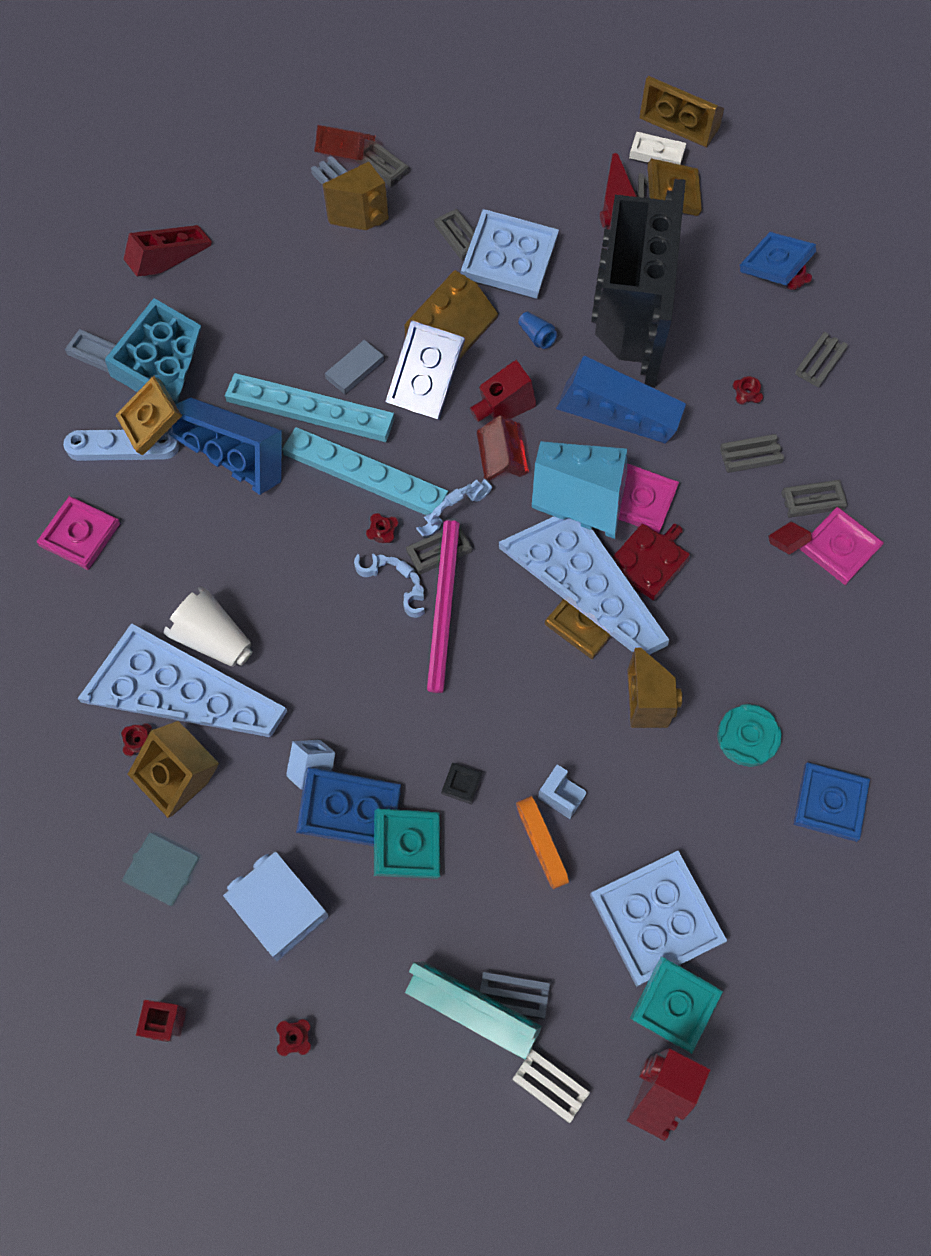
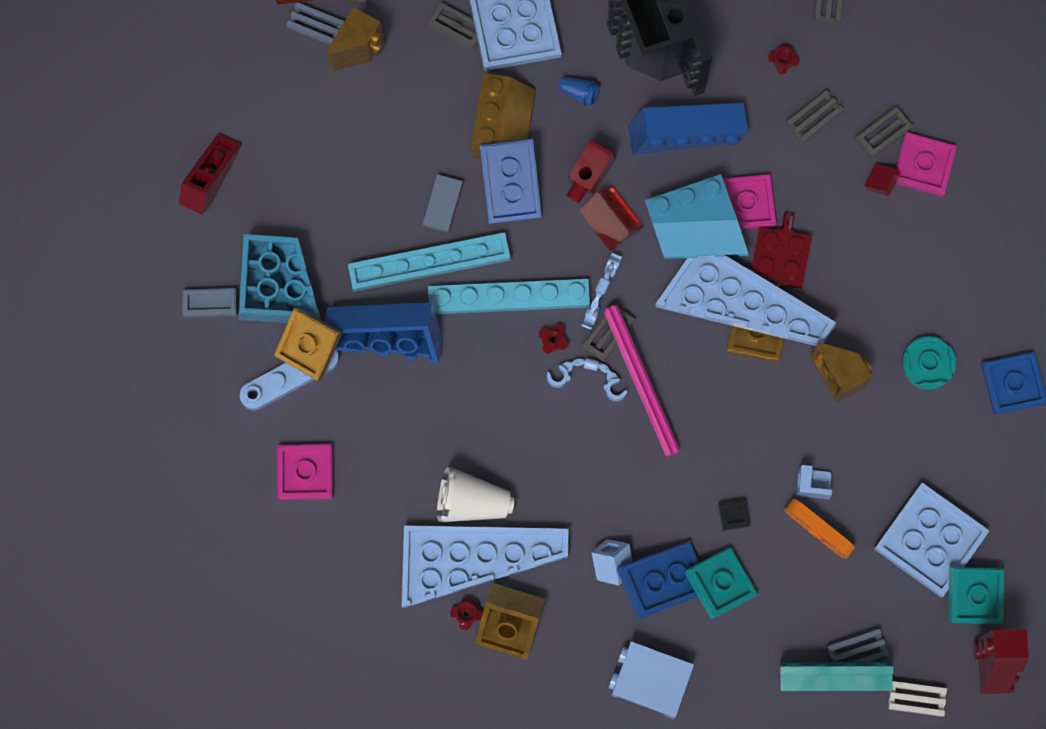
camera: 30 degrees left, 10 degrees up
clear light blue piece [121,833,199,907] -> none

